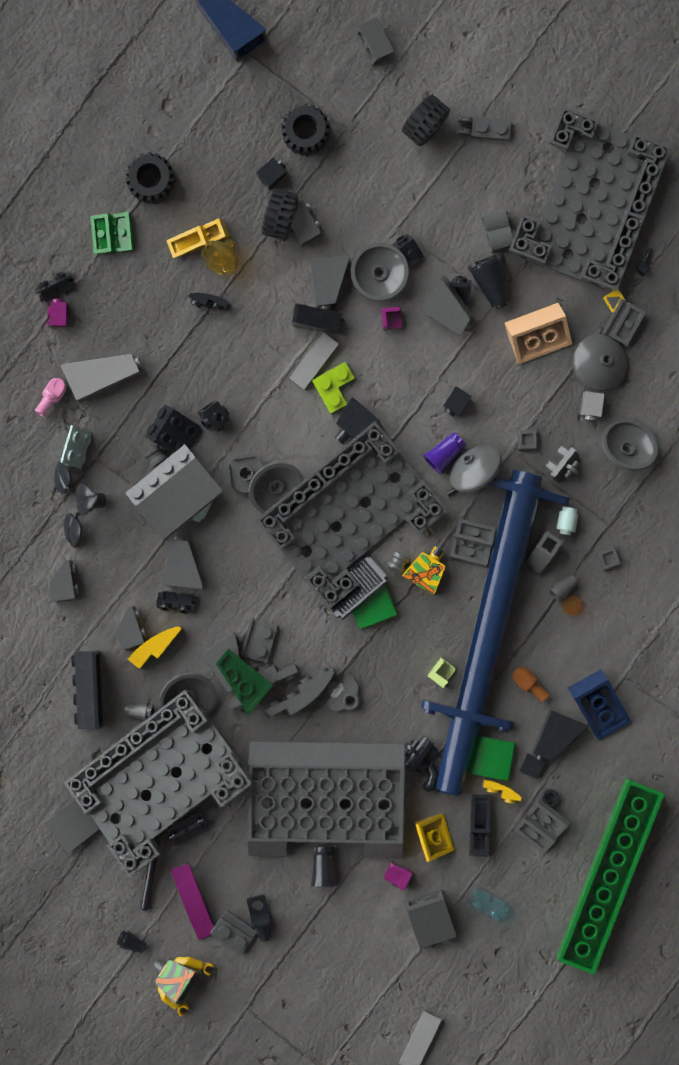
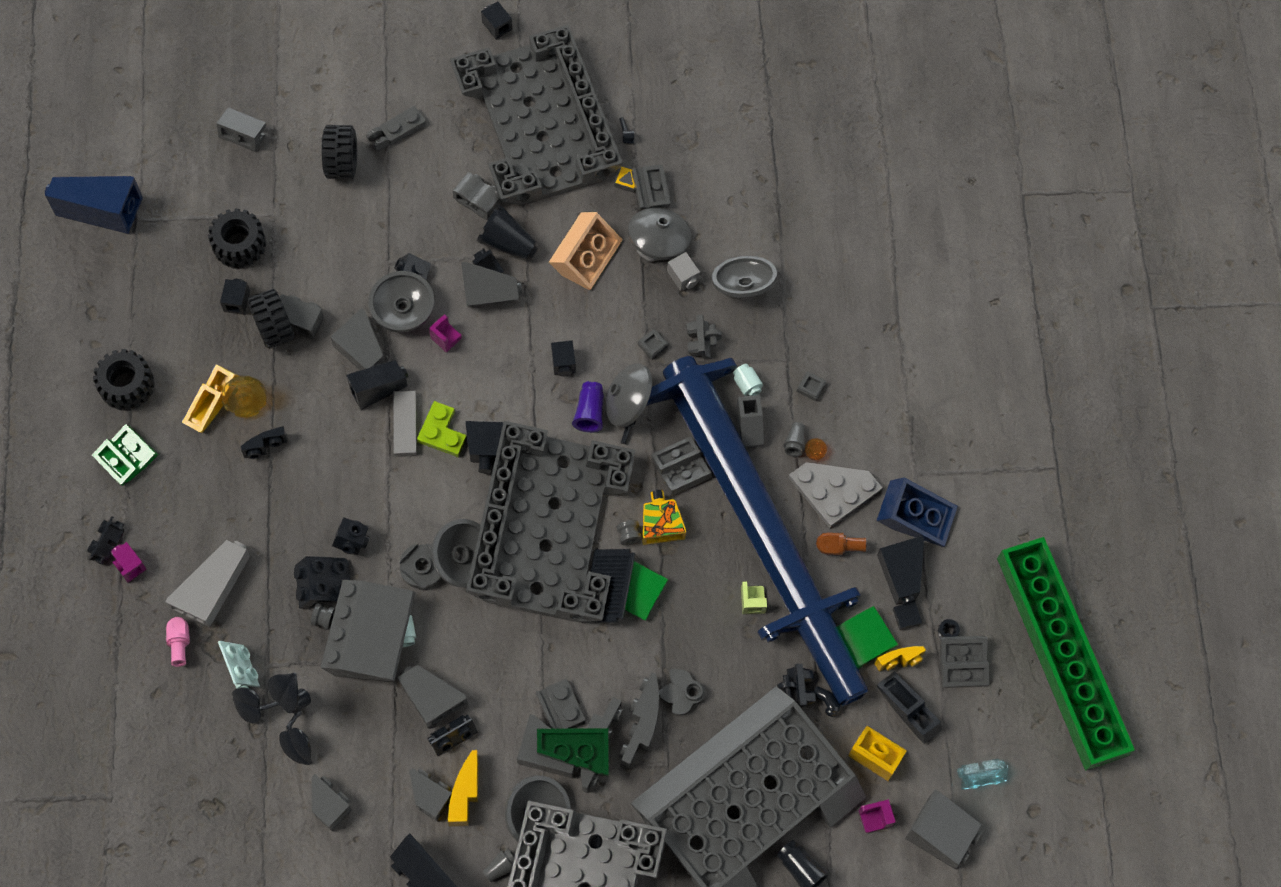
camera: 45 degrees left, 20 degrees down
none -> black brick [481,1,513,39]
none -> light grey plate [788,462,883,528]

